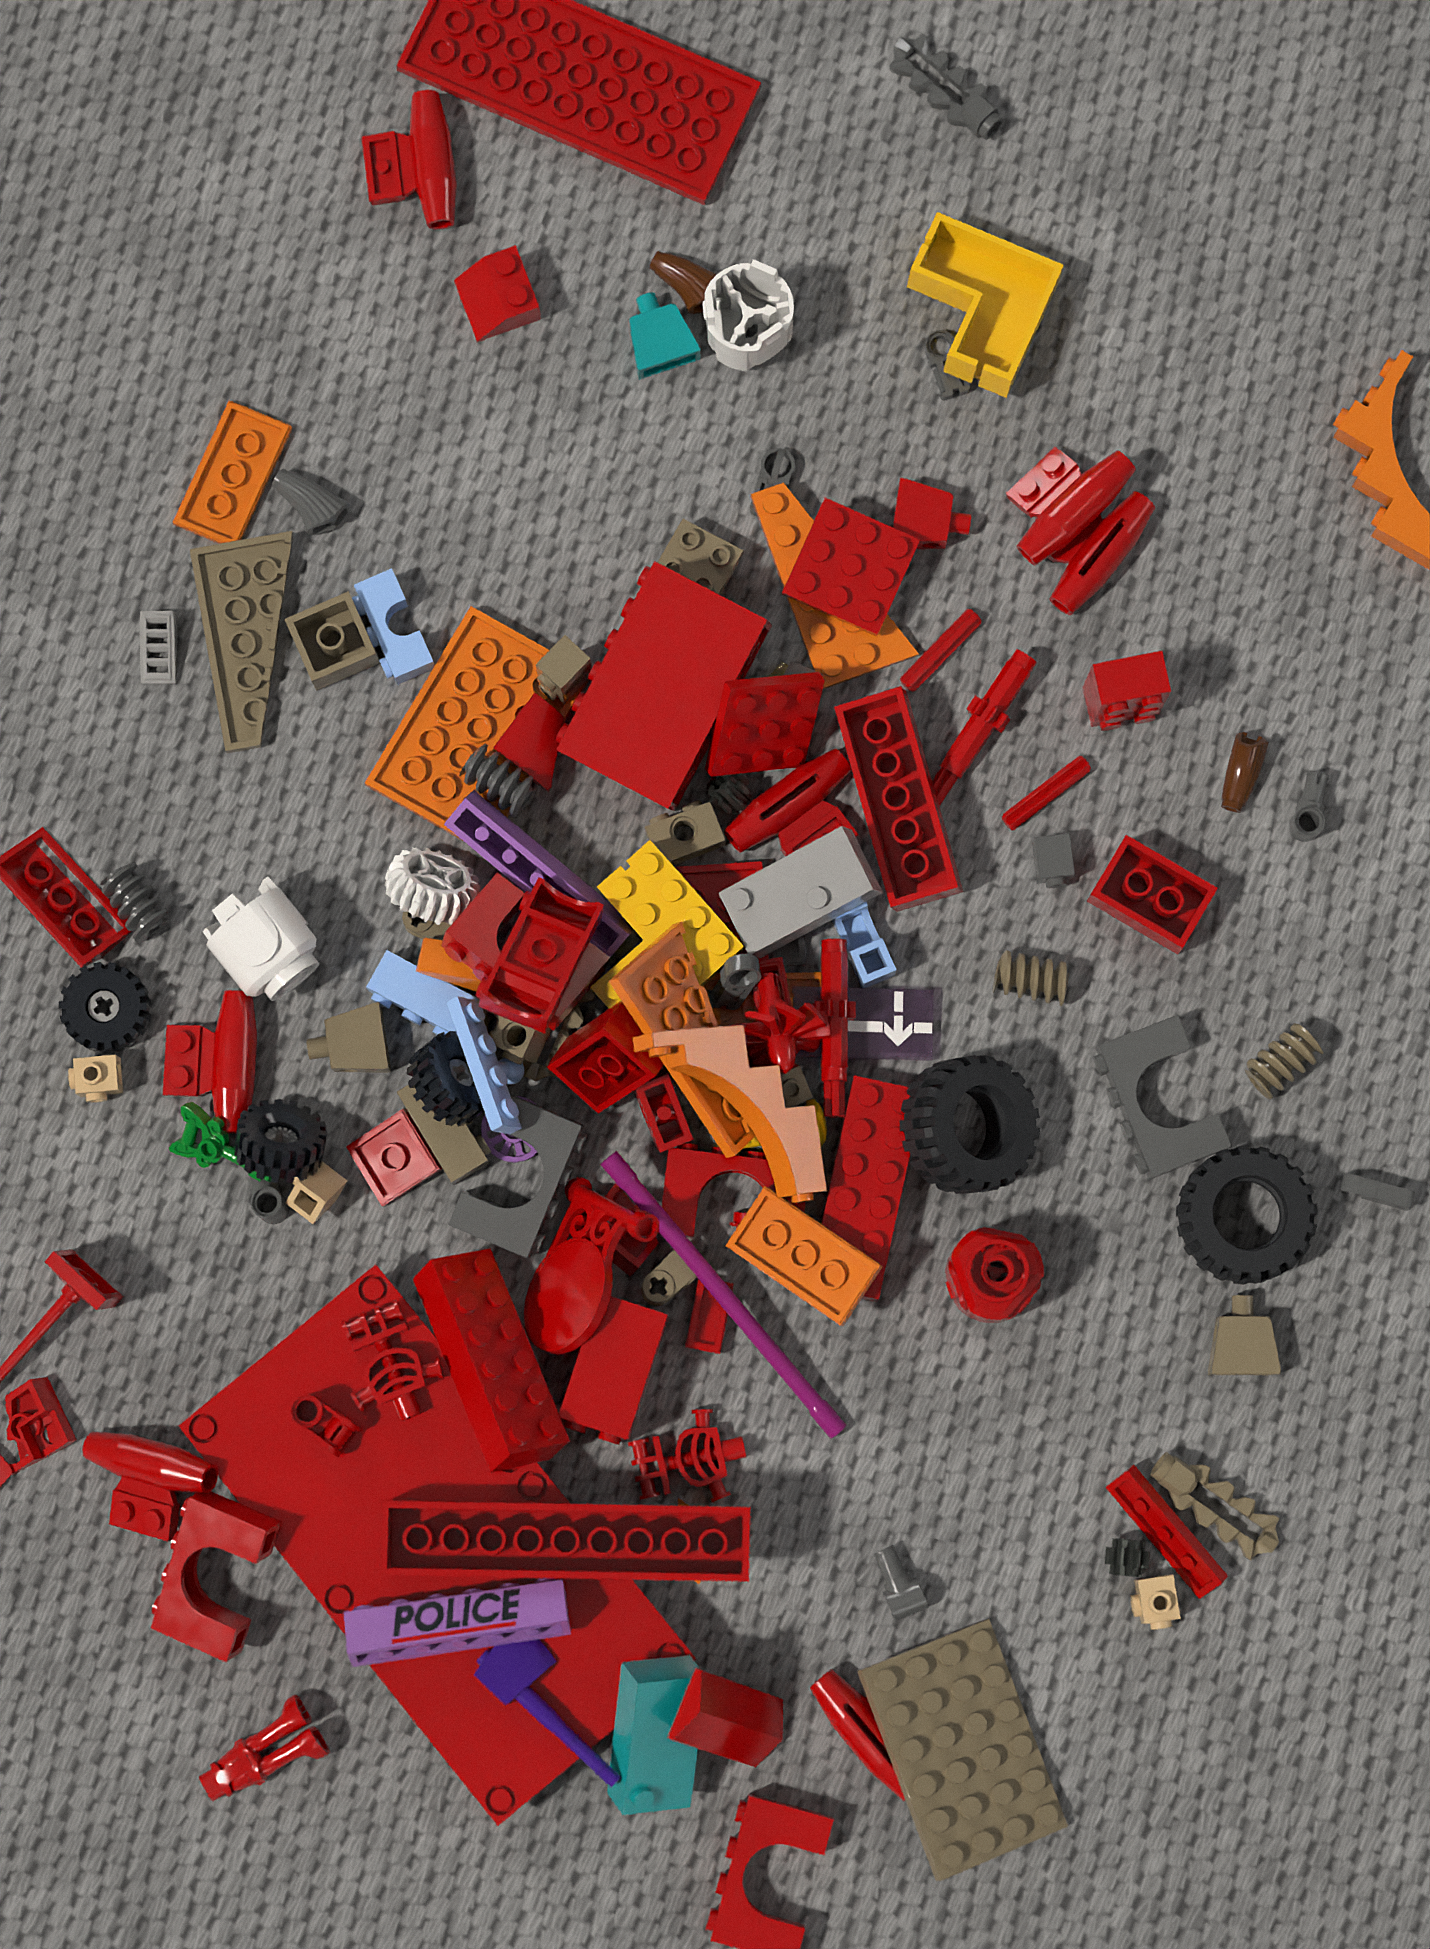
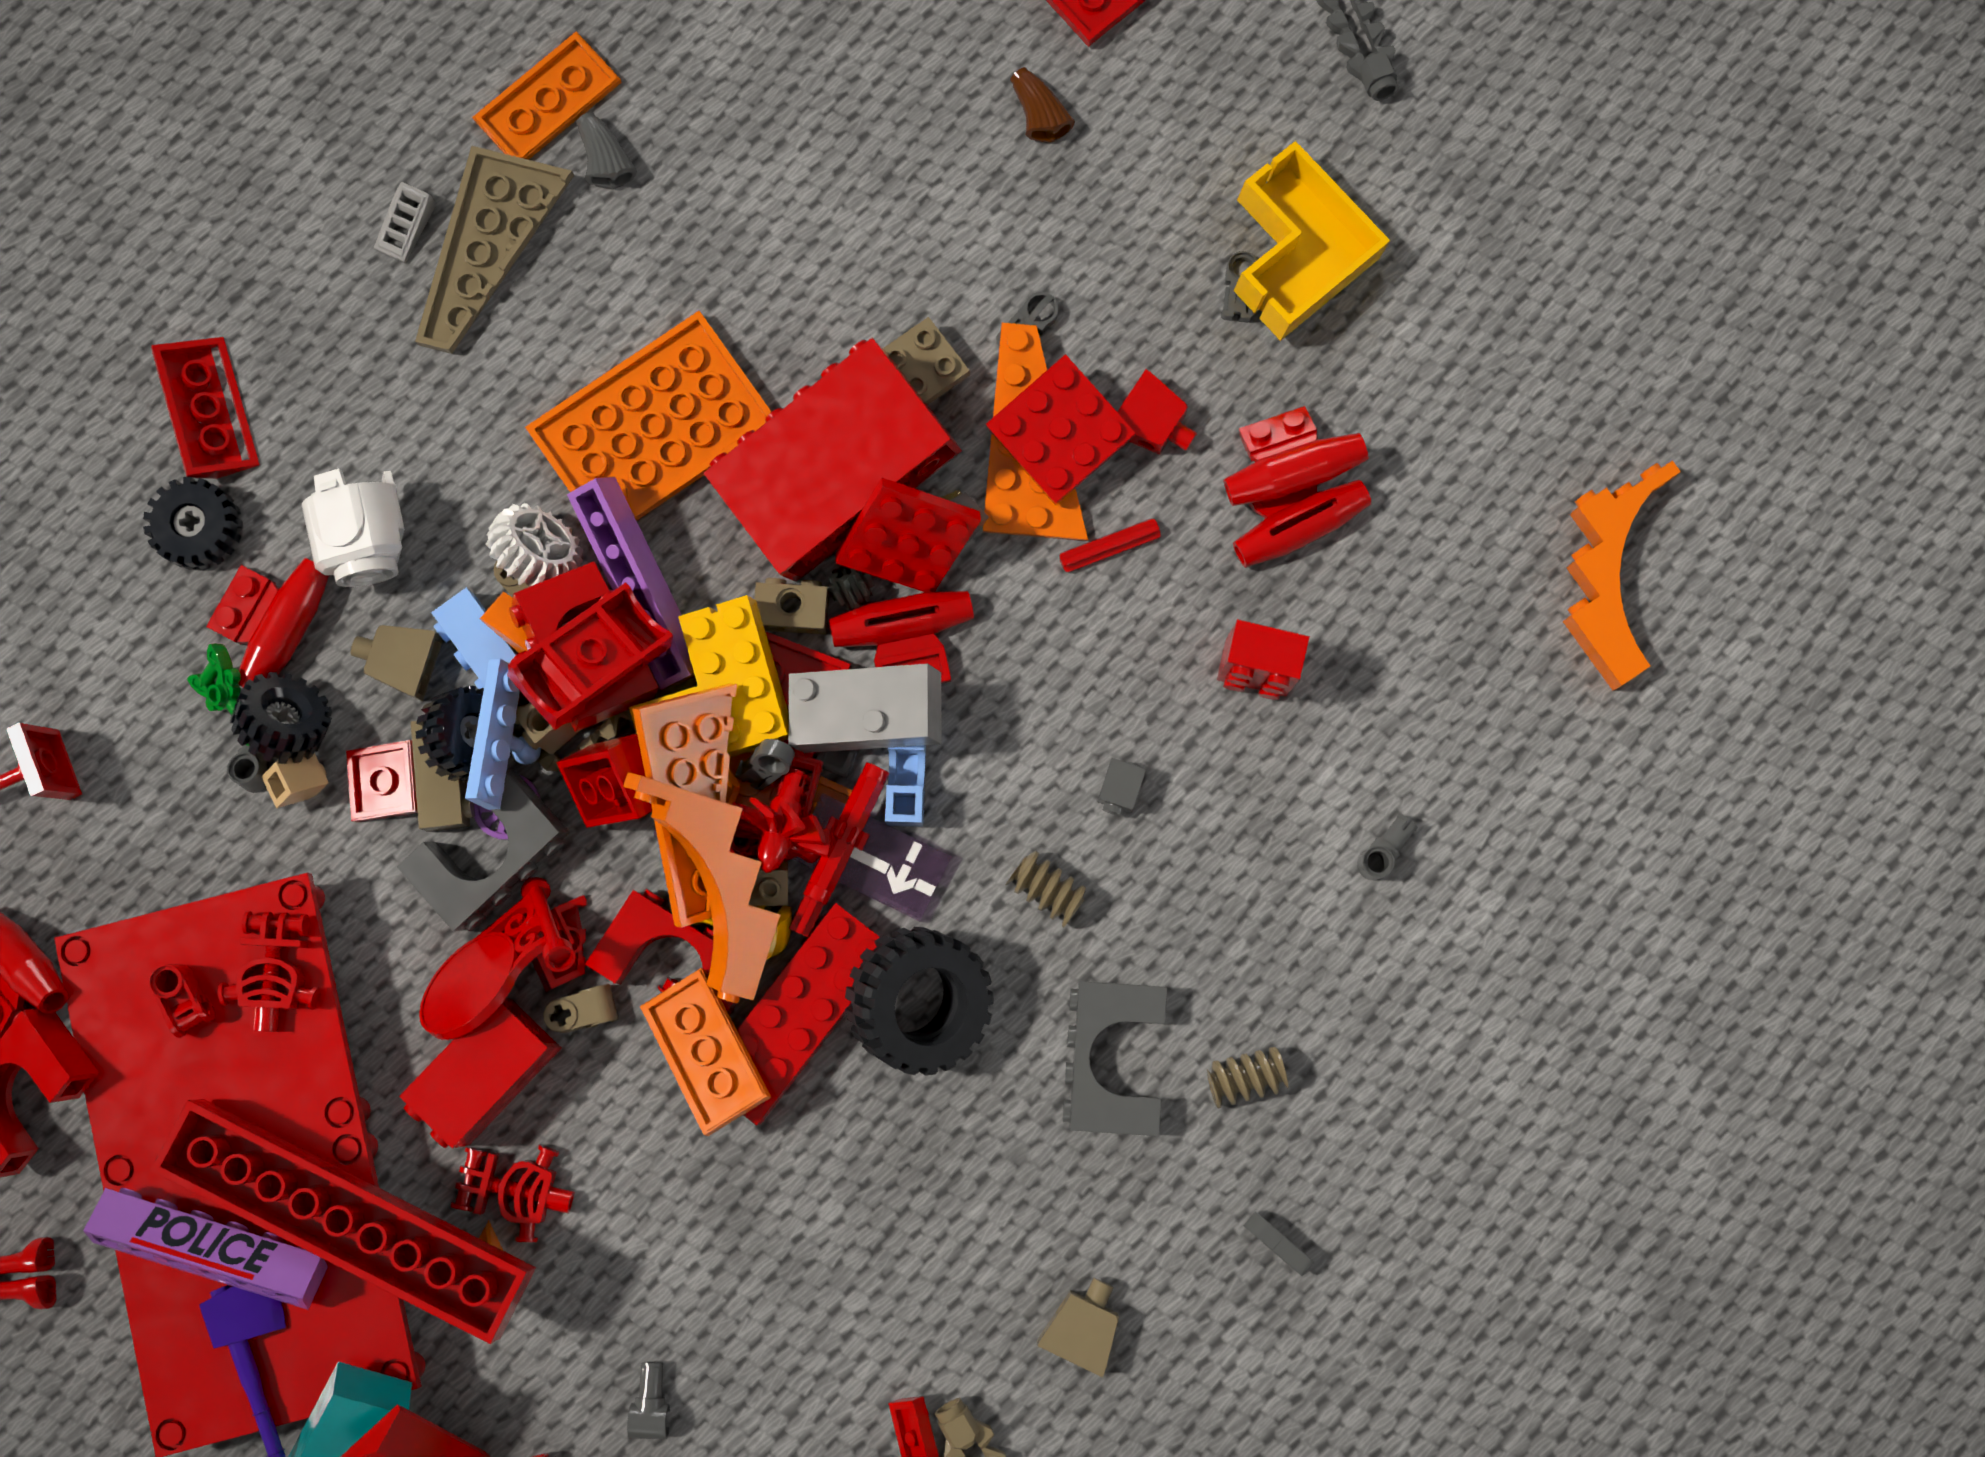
camera: 25 degrees right, 0 degrees up
tan brick [68,1054,123,1103] -> none
dark grey piece [100,862,170,943] -> none
dark tan brick [284,591,380,691] -> none
light blue arch [352,568,435,685] -> none
red brick [413,1248,570,1473] -> none
red slope [454,245,541,342] -> none
dark grey piece [459,743,537,818] -> none
red slope [493,692,564,792] -> none
dark tan brick [536,635,592,704] -> none
magenta piece [600,1150,846,1439] -> none
teal torso [629,292,701,380] -> none
red brick [634,1069,693,1153] -> none
red plate [685,1279,734,1354] -> none
white piece [702,259,794,371] -> none
red brick [834,686,964,912] -> none
red piece [932,649,1037,807] -> none
red piece [945,1227,1044,1323] -> none
red axle [1002,756,1091,830] -> none
red brick [1087,835,1218,955] -> none
black tyre [1176,1145,1318,1285] -> none
reddish brown piece [1221,732,1269,813] -> none

